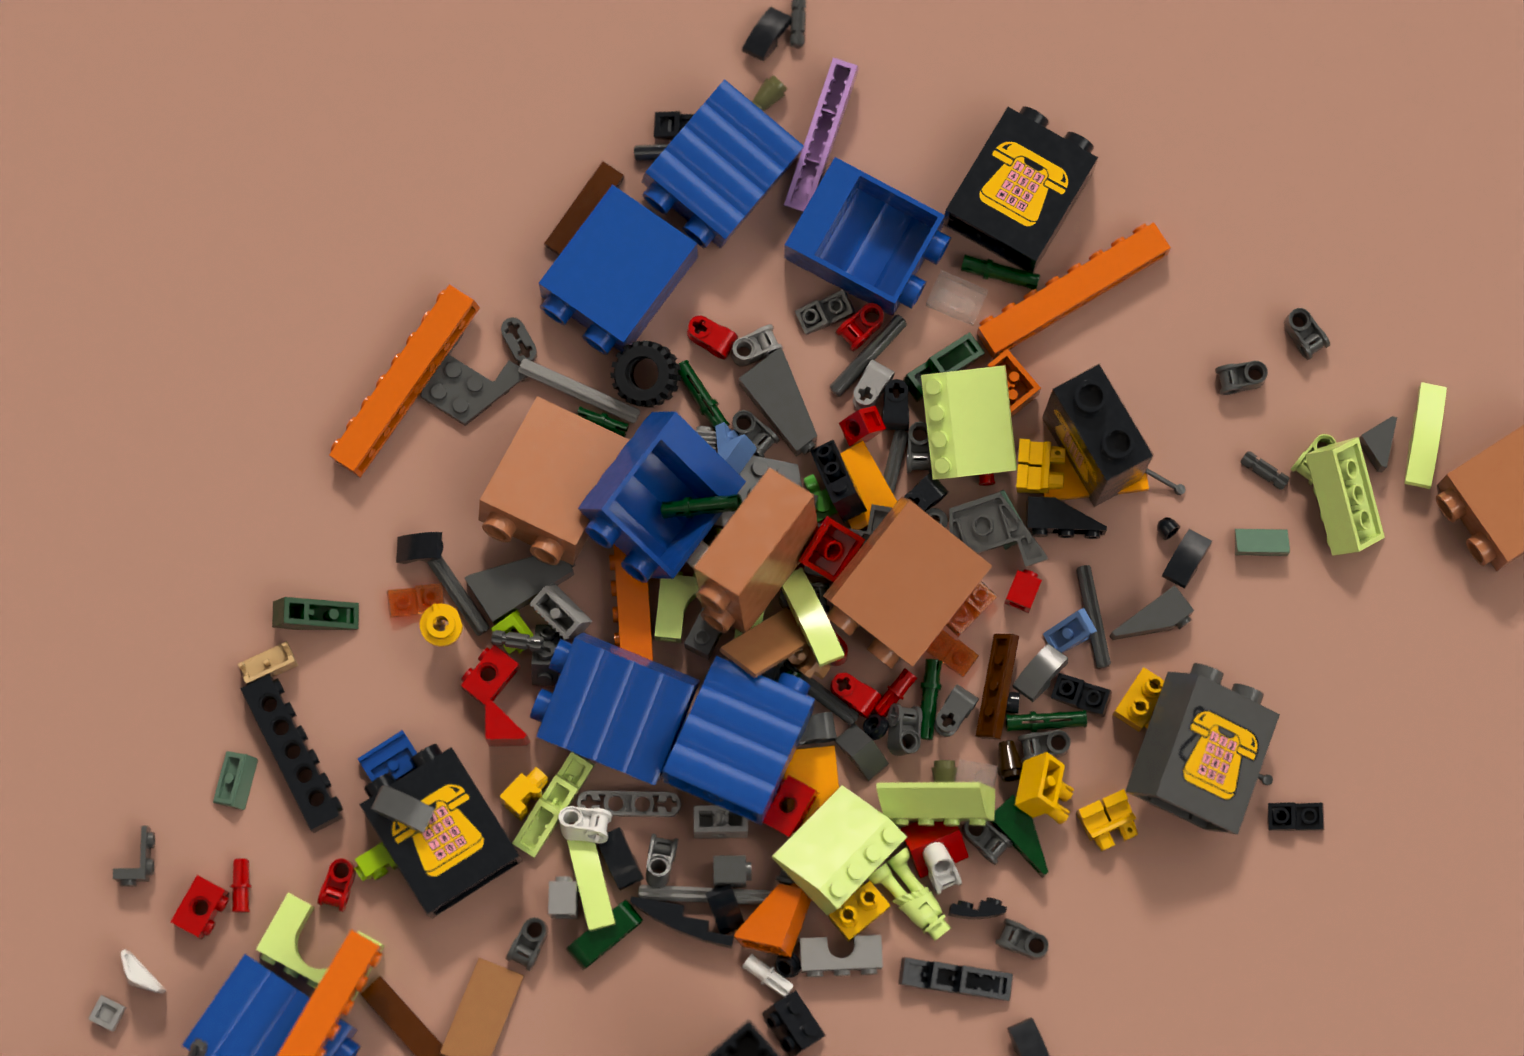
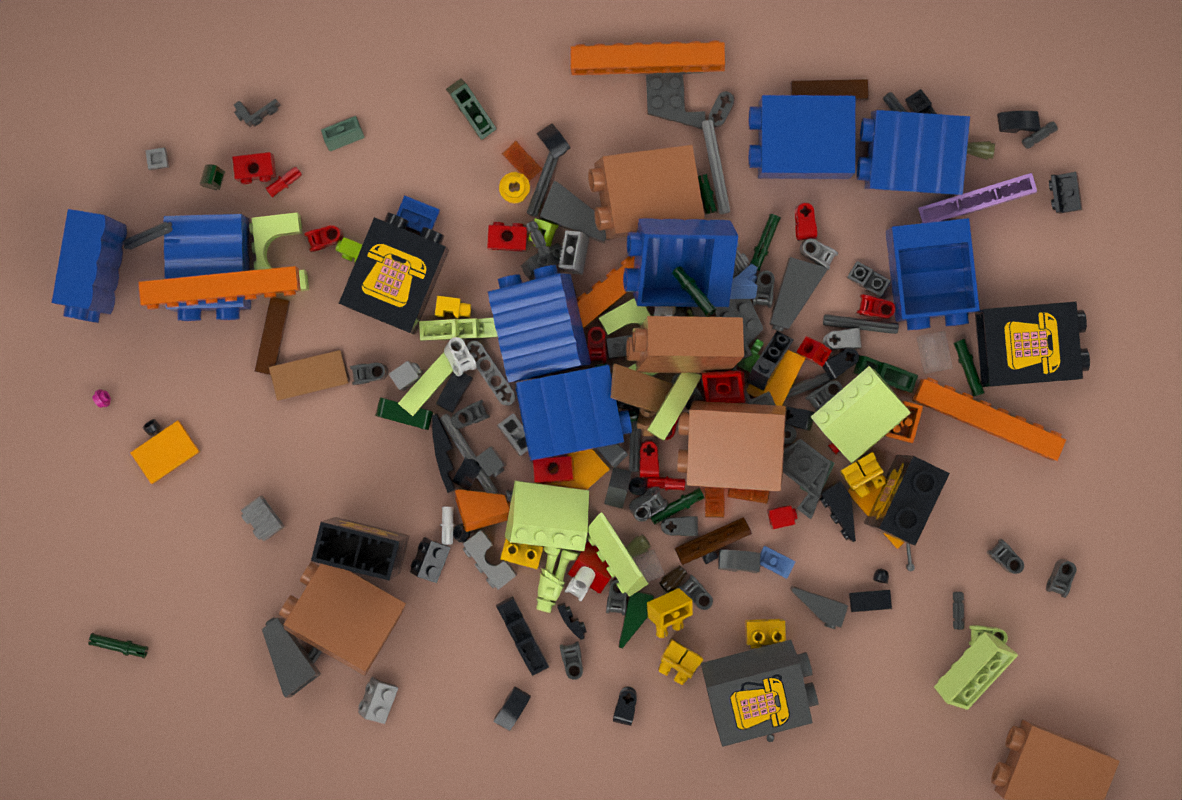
camera: 55 degrees right, 10 degrees up
white slope [120,949,167,994] -> none
tan hinge [238,641,298,685] -> none
black brick [240,674,344,833] -> none
dark grey slope [371,785,435,834] -> none
red slope [485,698,530,746] -> none
black tyre [610,340,681,407] -> none
dark green pin [1006,710,1087,733] -> none
black slope [1051,673,1112,717] -> none
dark grey axle [1076,565,1111,668] -> none
sand green slope [1235,529,1290,556] -> none
black slope [1268,802,1325,831] -> none
dark grey slope [1359,416,1397,473] -> none
yellowish green slope [1404,382,1447,489] -> none
none -> dark green slope [200,164,225,191]
none -> red piece [587,327,606,363]
none -> black piece [613,687,637,726]
none -> black bracket [1049,172,1083,214]

